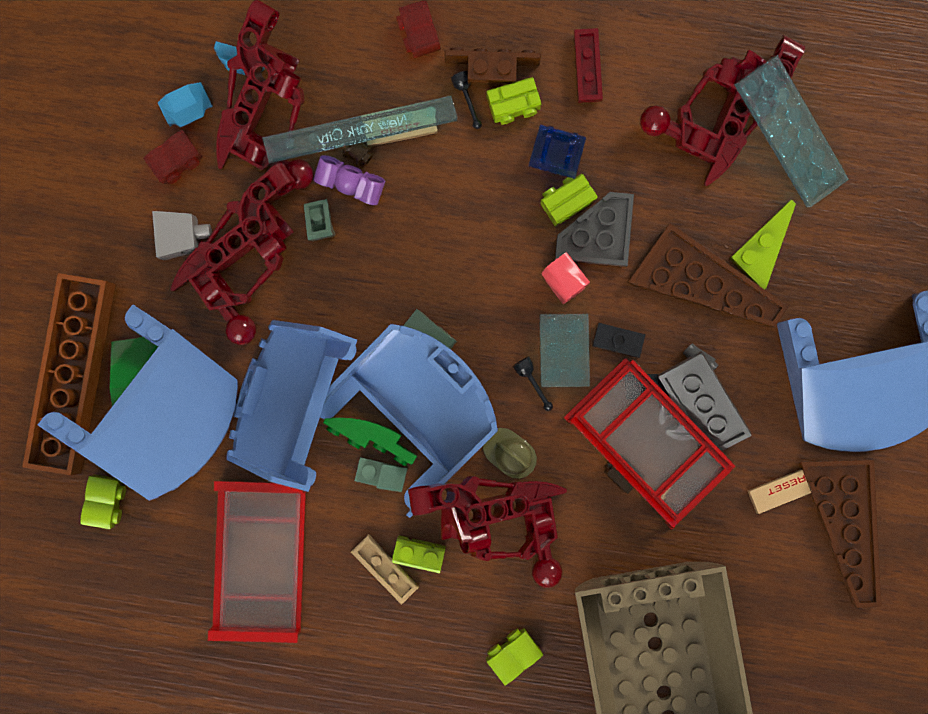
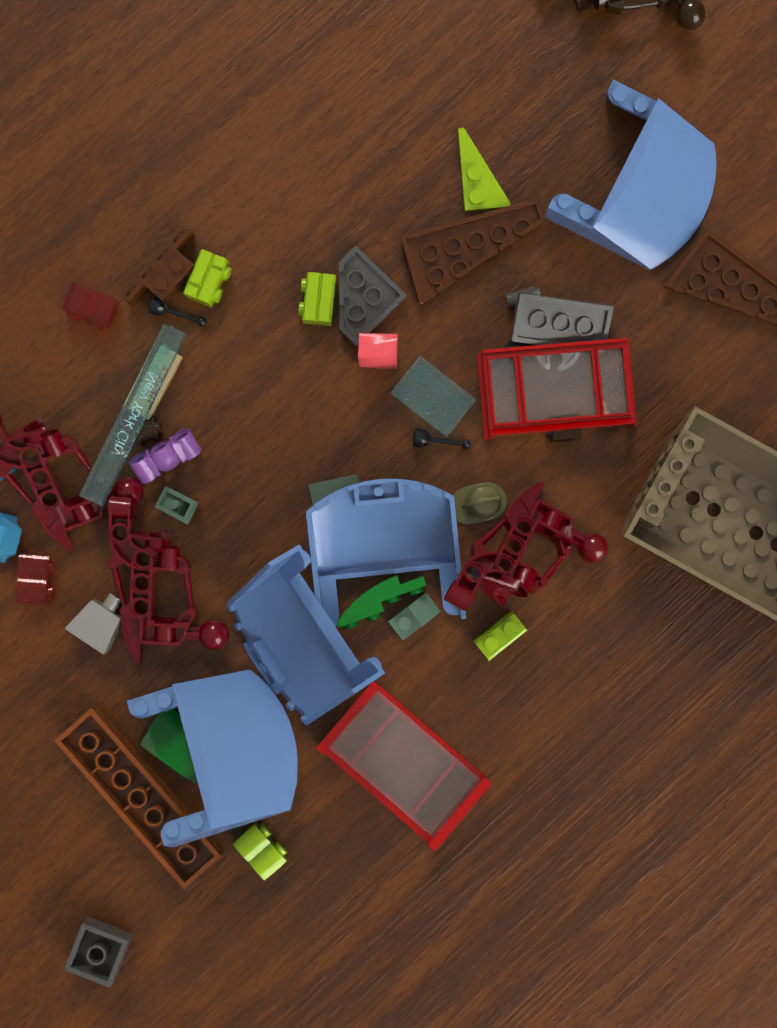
camera: 55 degrees left, 0 degrees up
tan tile [351,534,419,605] -> none
lime brick [486,628,544,685] -> none
clear blue plate [528,125,586,179] -> none
dark red plate [574,28,603,103] -> none
black plate [592,323,646,358] -> none
dark red piece [640,35,805,186] -> none
clear light blue plate [734,56,849,207] -> none
tan tile [748,469,811,514] -> none

